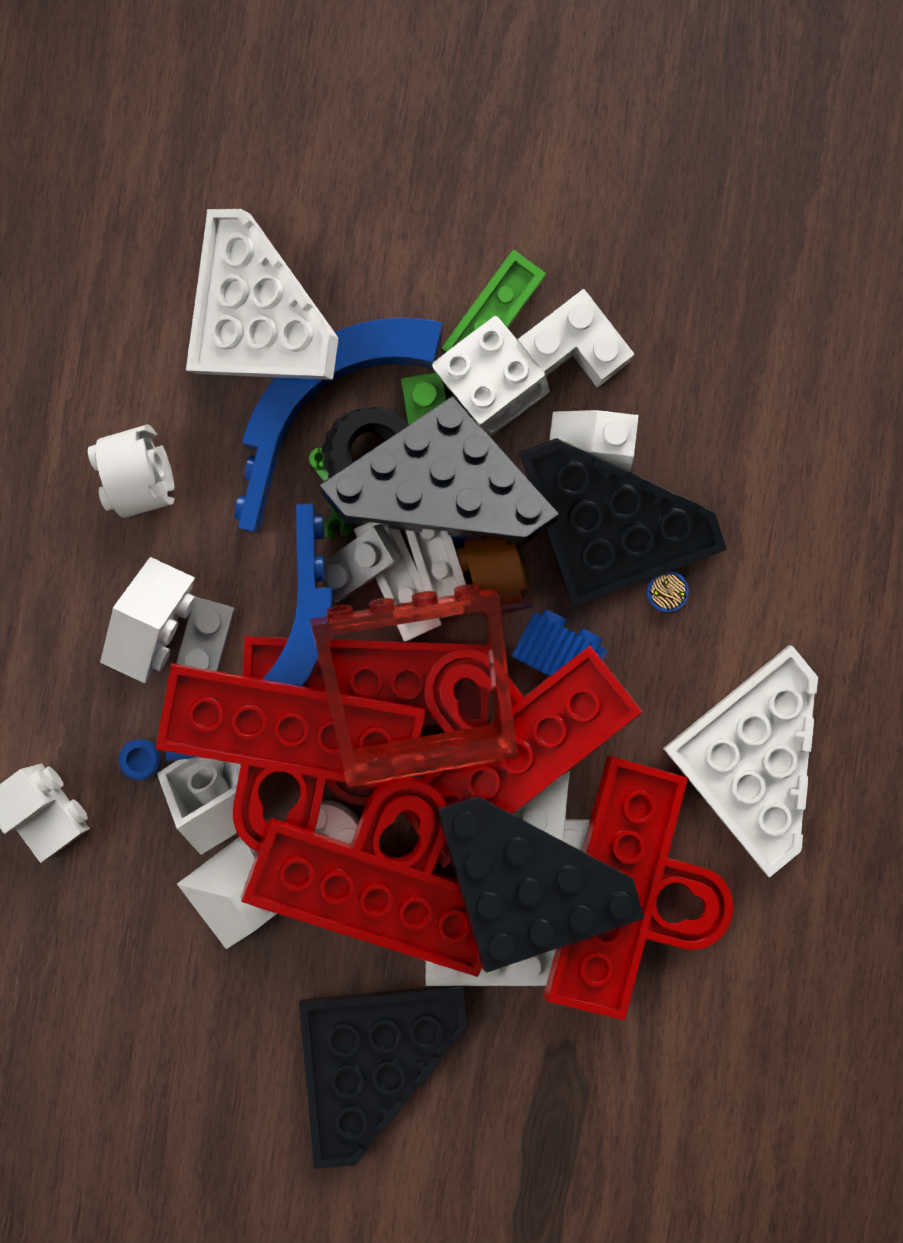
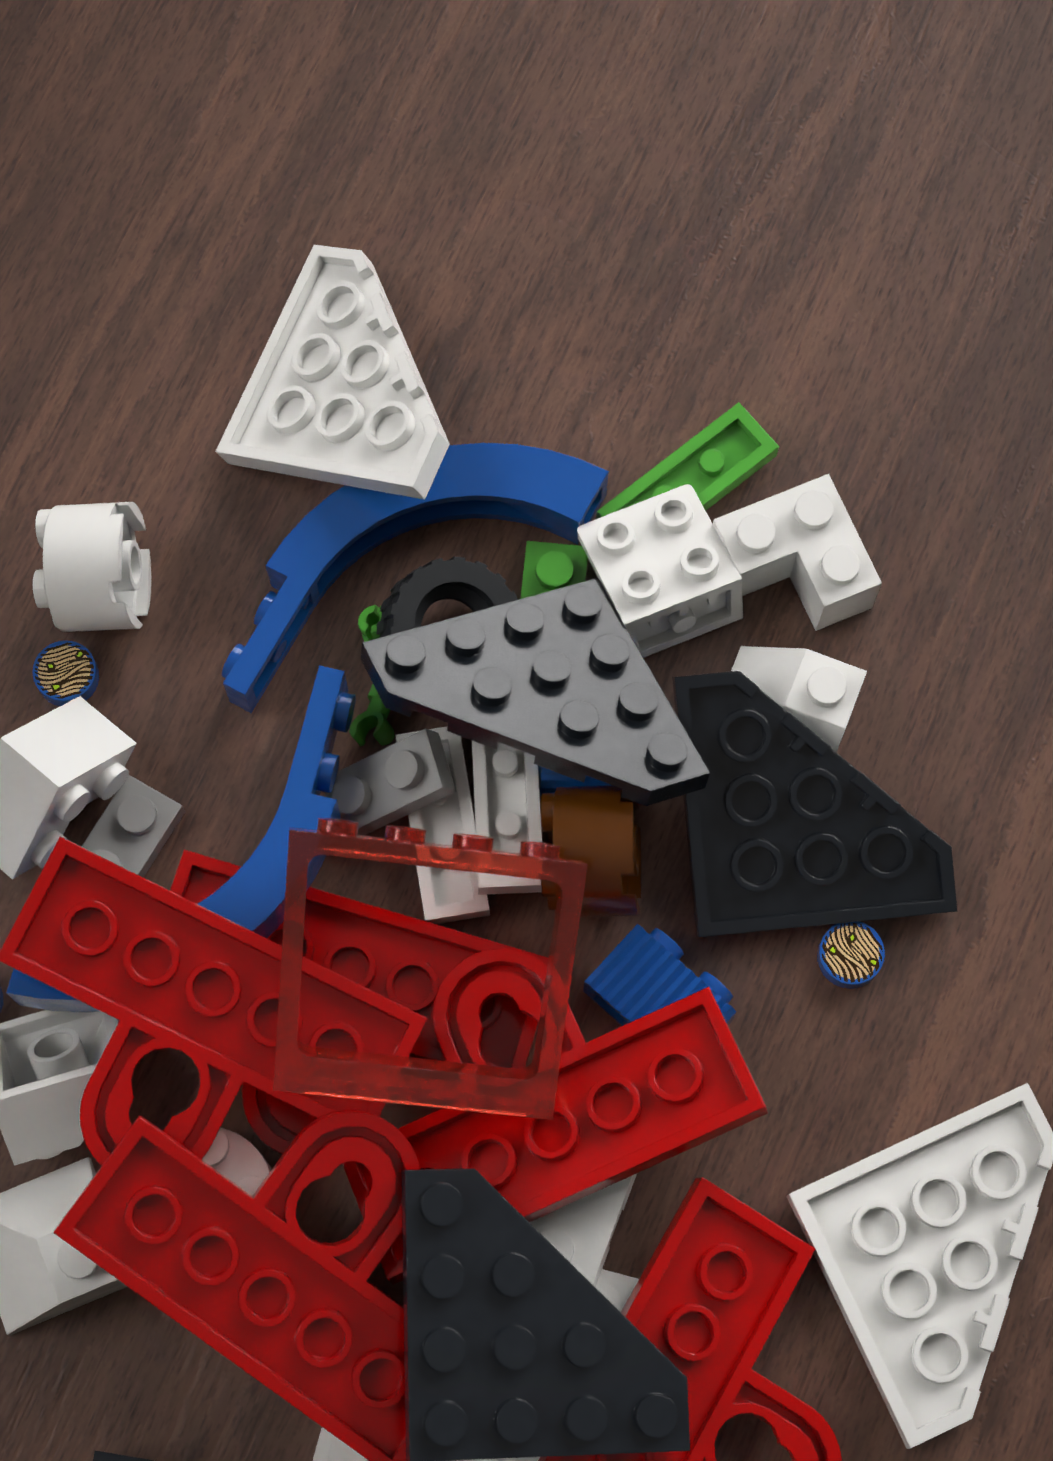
camera: 20 degrees right, 15 degrees down
none -> tile [33,640,99,706]

